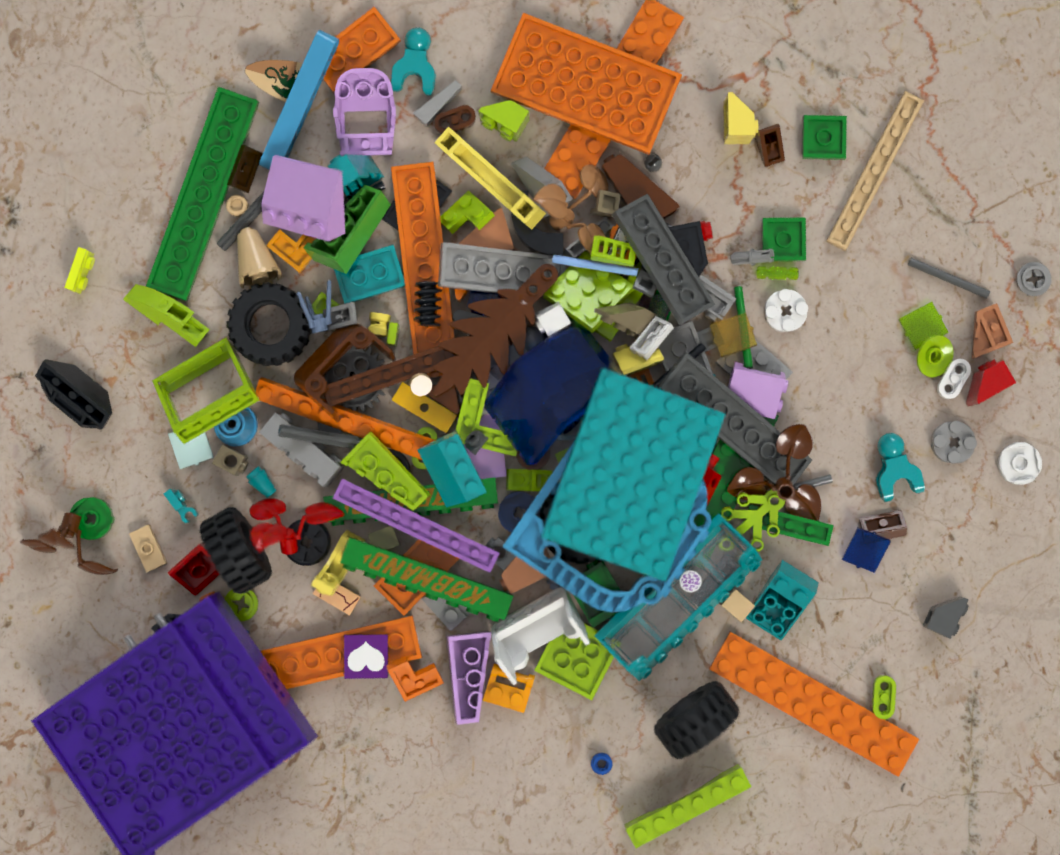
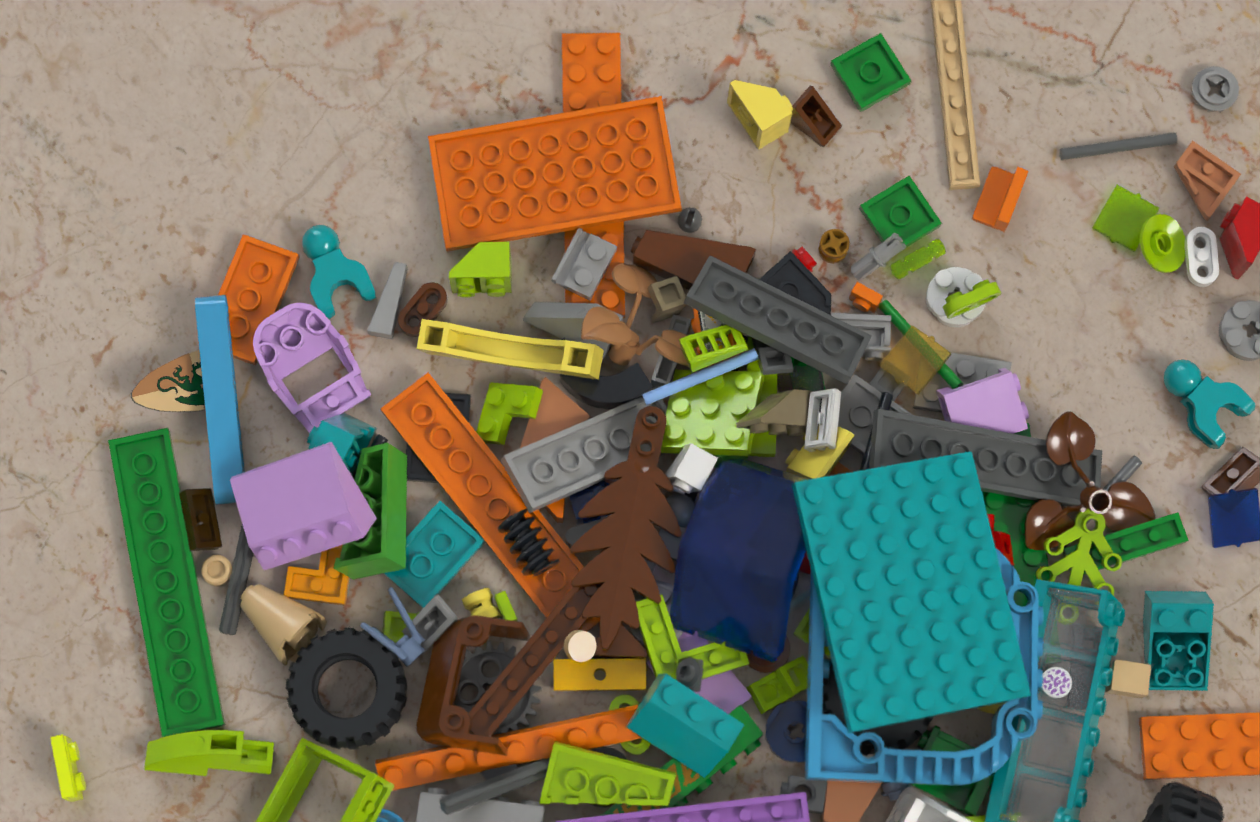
camera: 40 degrees left, 10 degrees down
none -> light grey plate [551,228,617,301]
none -> pearl gold wheel [818,229,850,264]
none -> orange plate [849,282,883,313]
none -> lime plate [942,279,1002,319]
none -> orange panel [972,166,1029,232]

